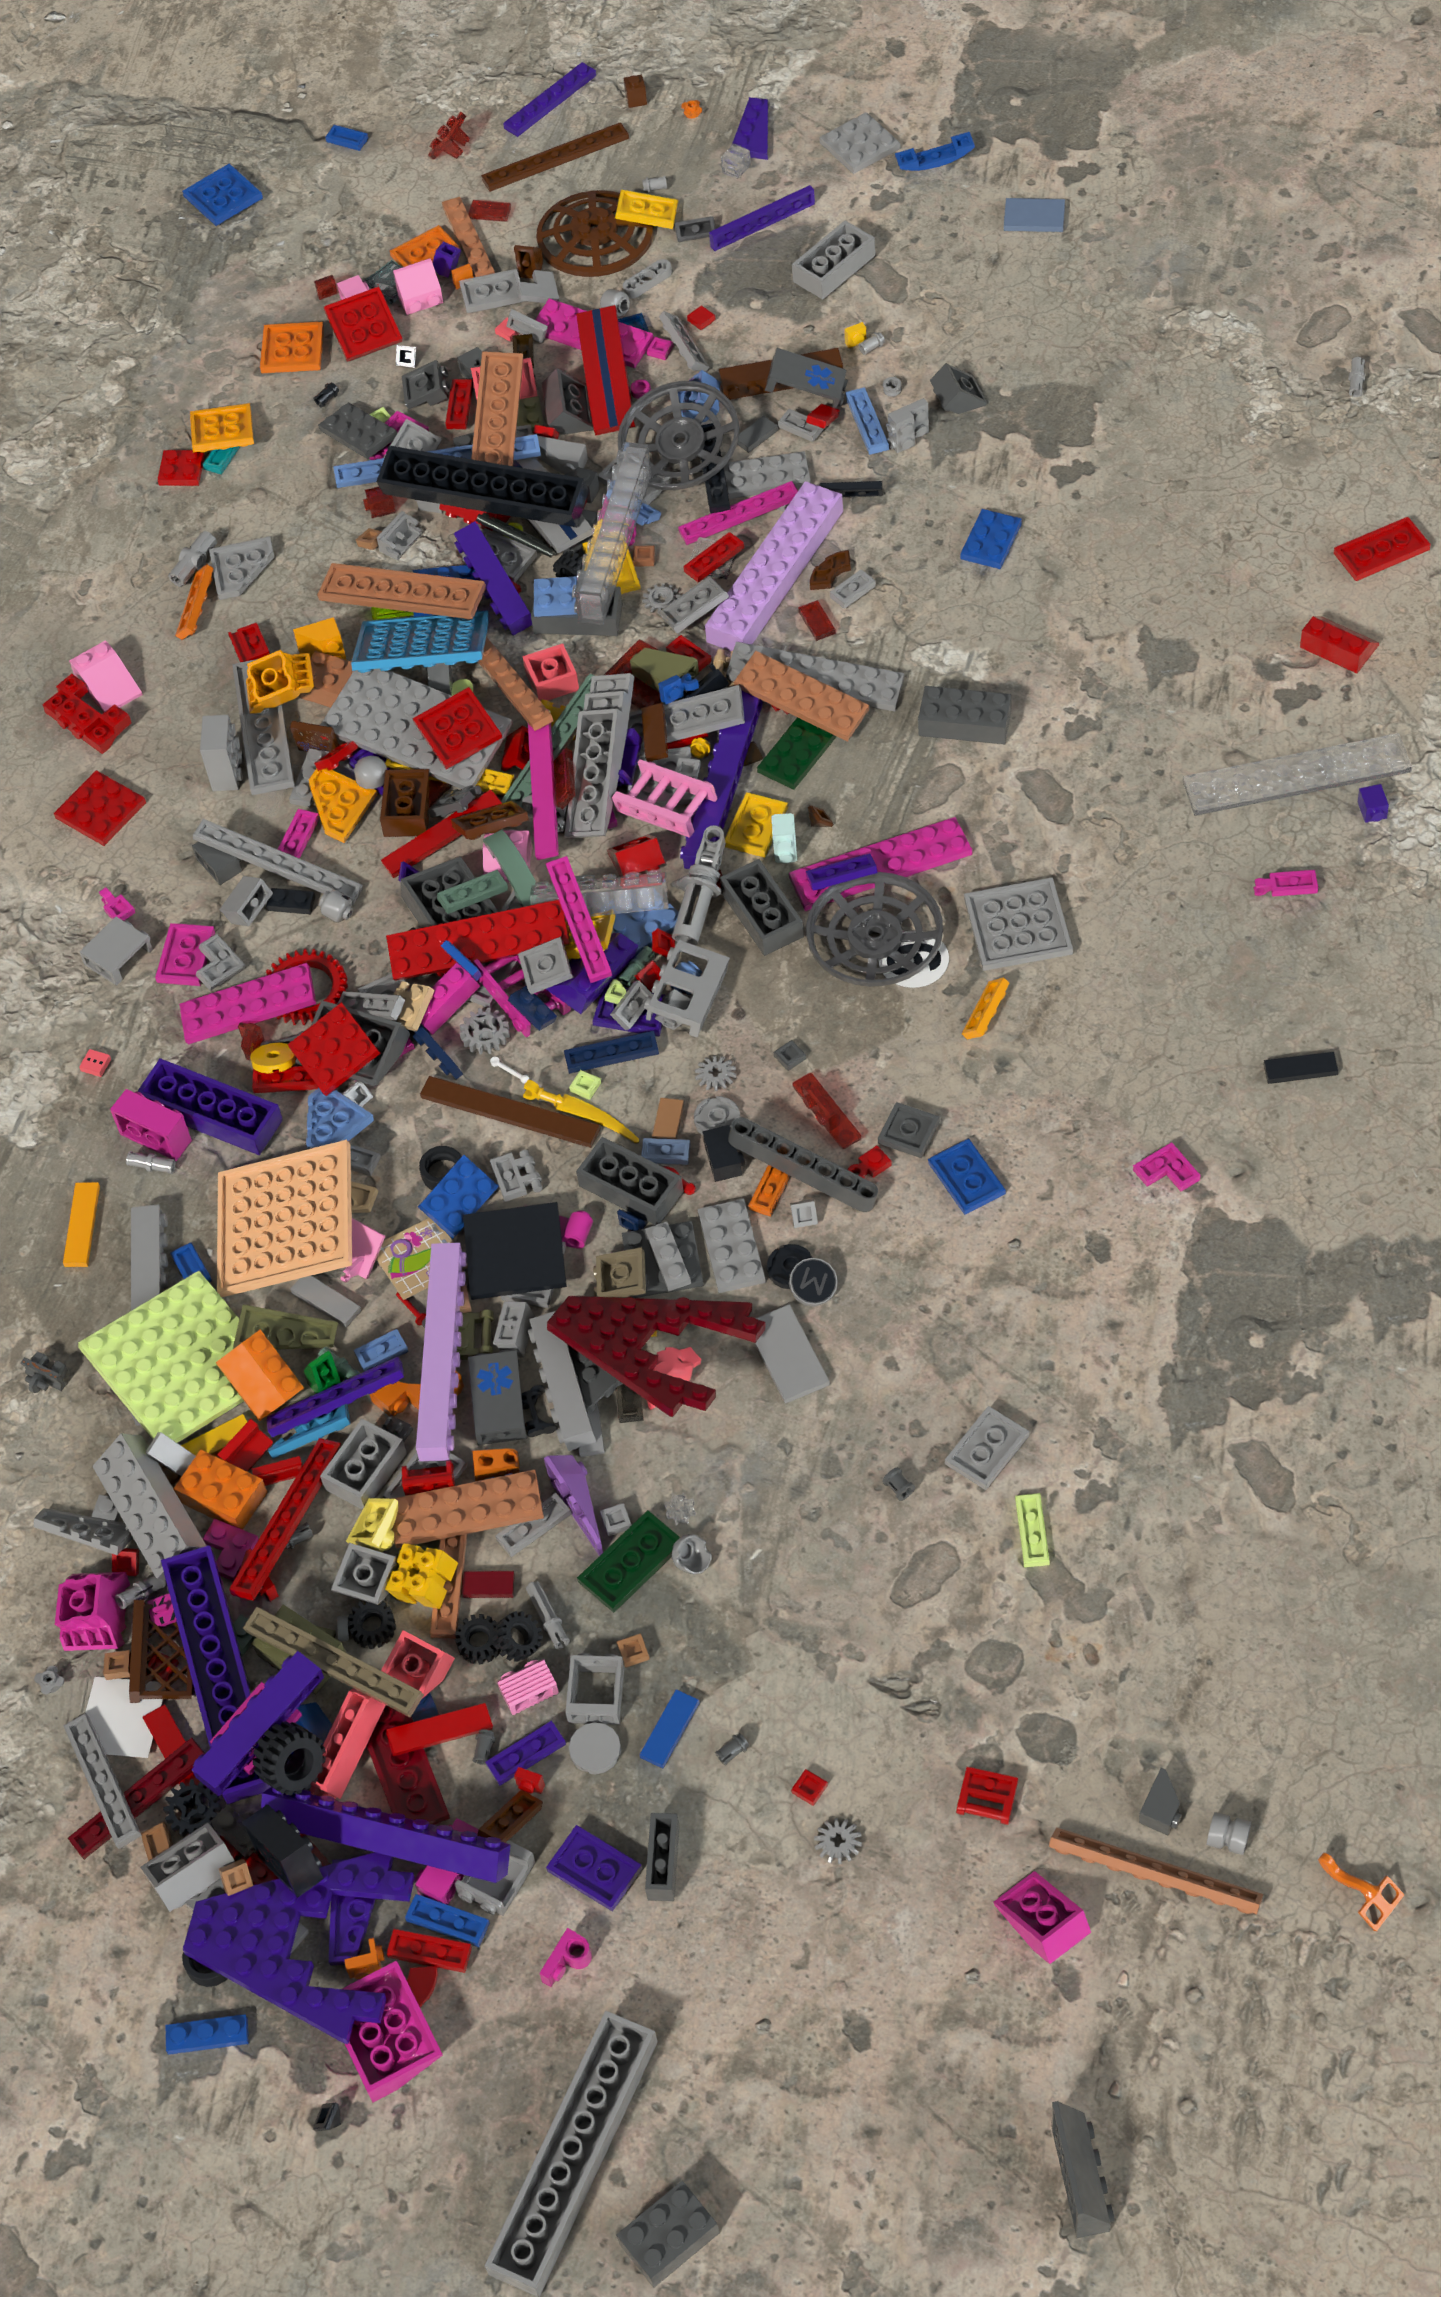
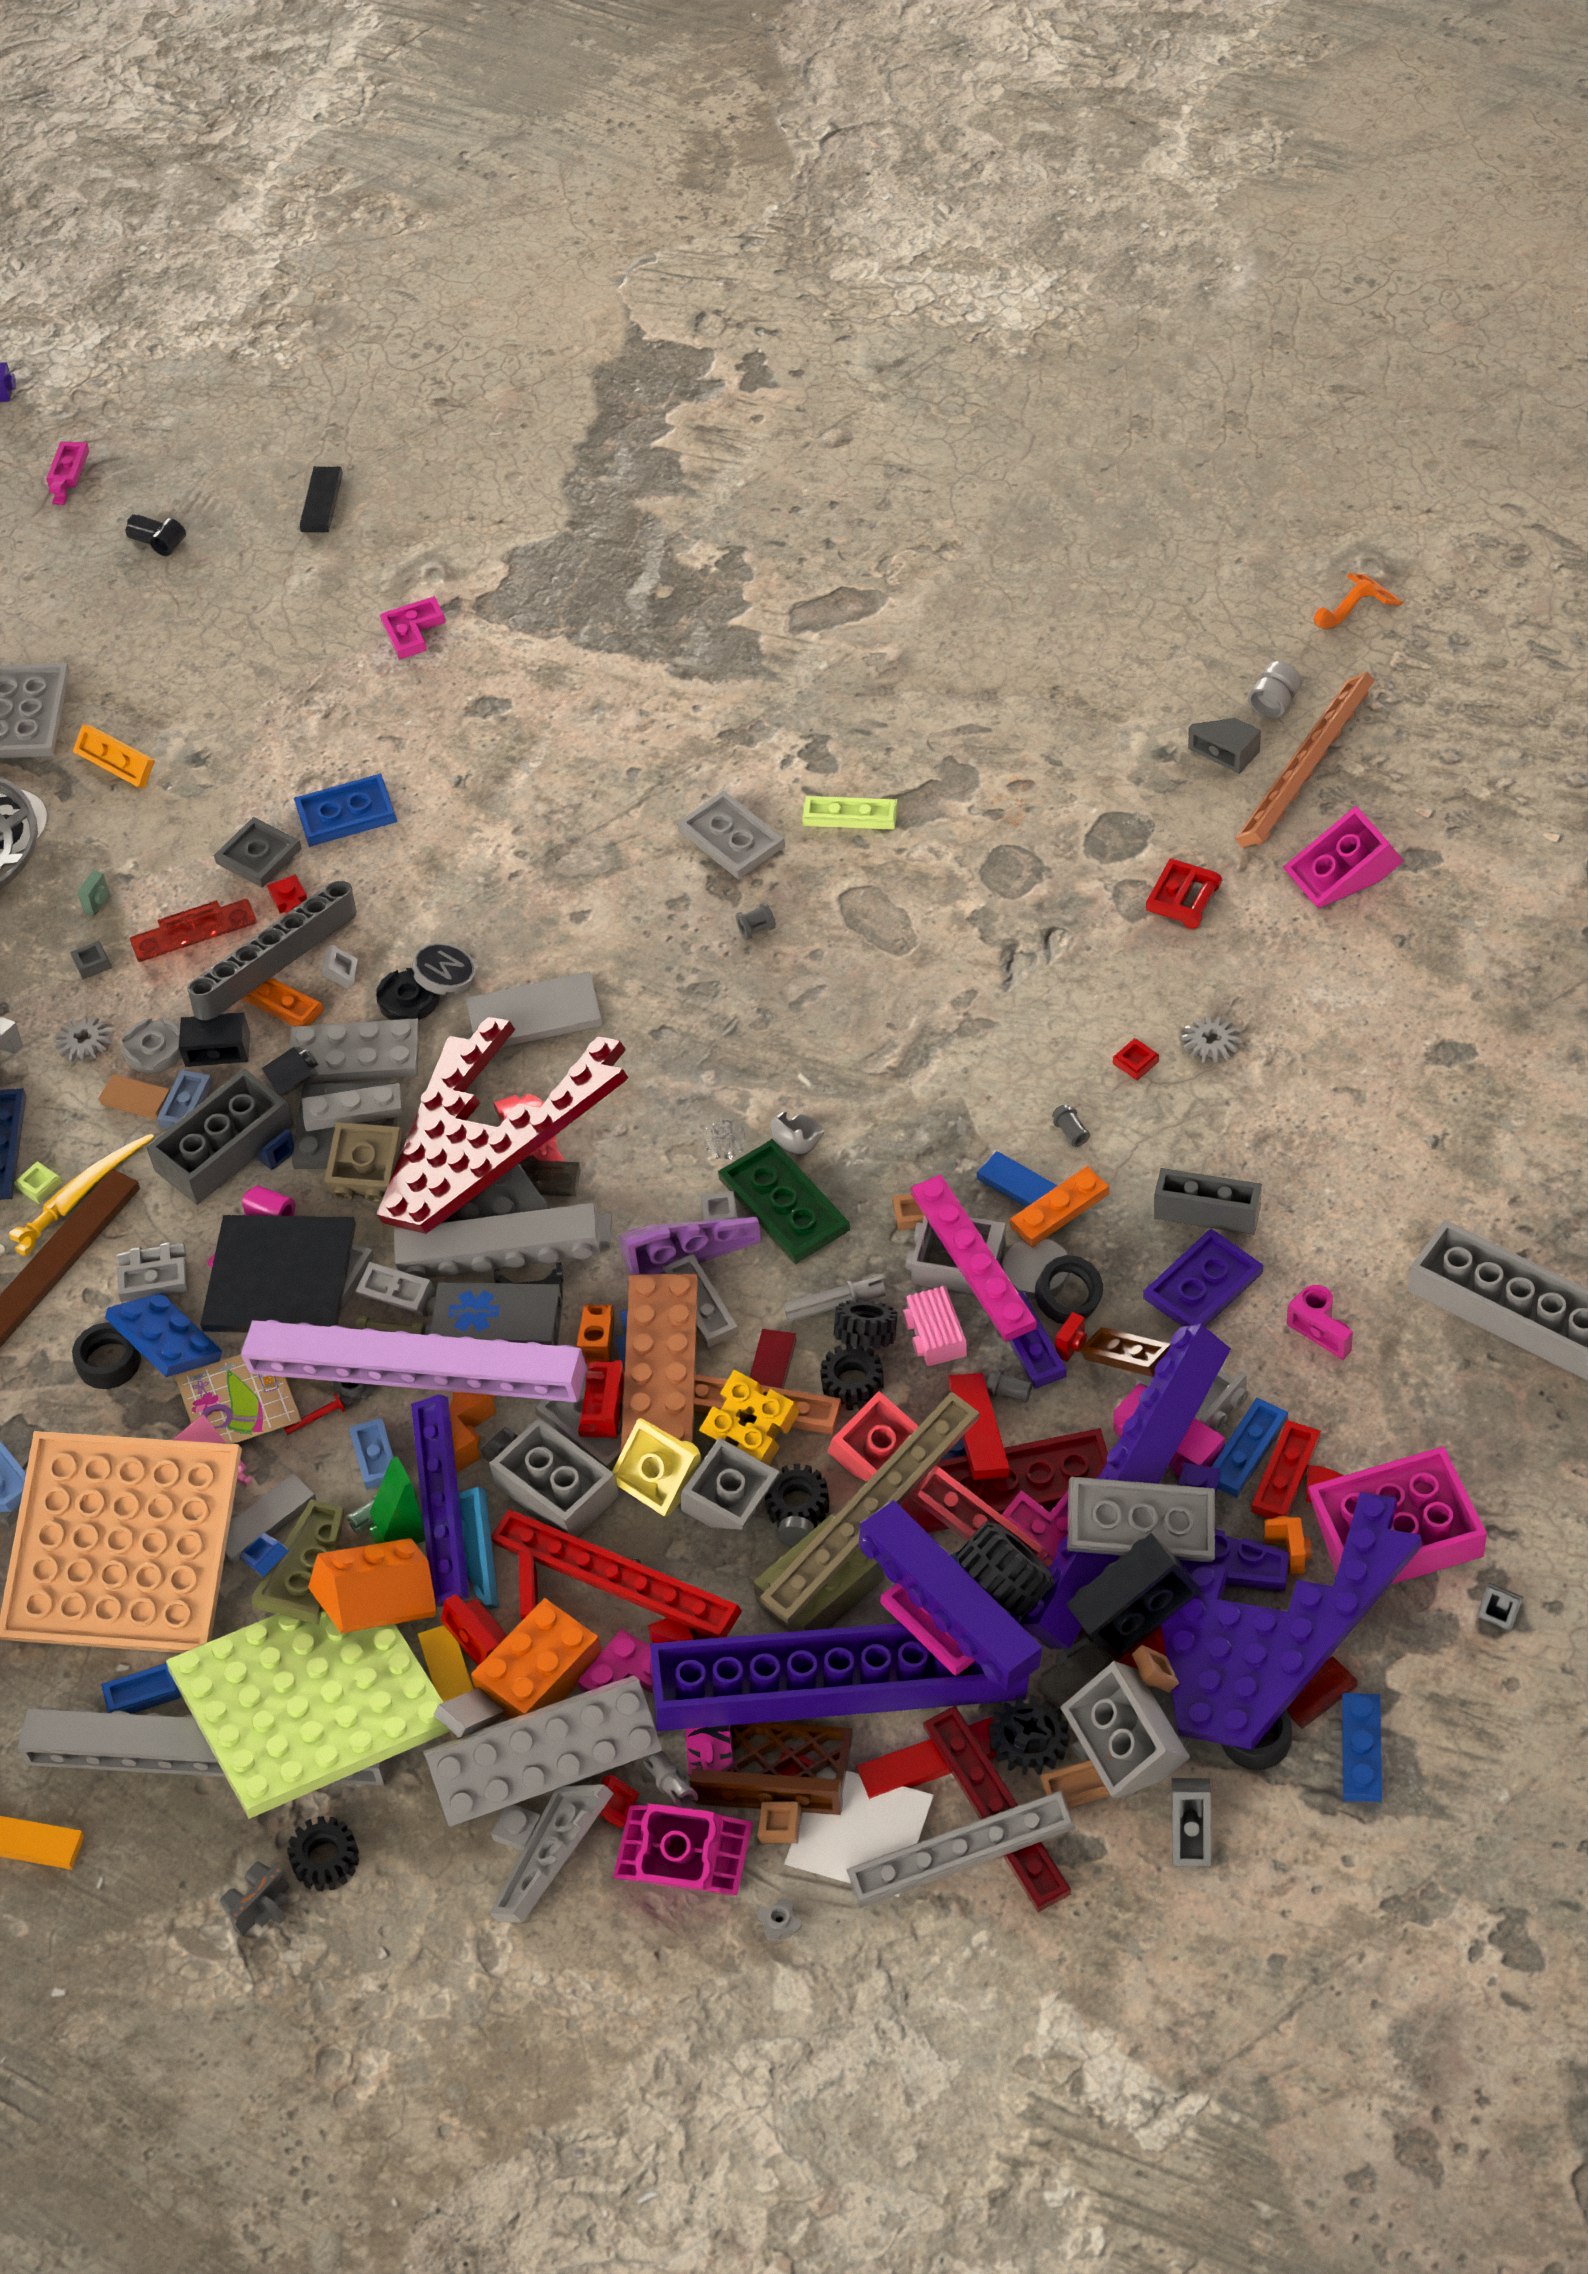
camera: 80 degrees left, 5 degrees down
none -> sand green plate [77,870,110,916]
none -> black piece [125,514,186,556]
none -> blue tile [239,1533,289,1577]
none -> black brick [261,1047,319,1096]
none -> black tyre [287,1816,359,1891]
none -> dark pink plate [911,1174,1036,1342]
none -> dark pink plate [1002,1489,1069,1561]
none -> orange plate [1010,1166,1109,1247]
none -> black tyre [1035,1255,1103,1324]
none -> light grey tile [1067,1477,1215,1562]
none -> dark grey slope [1172,1778,1211,1866]
none -> clear red tile [1287,1656,1358,1729]

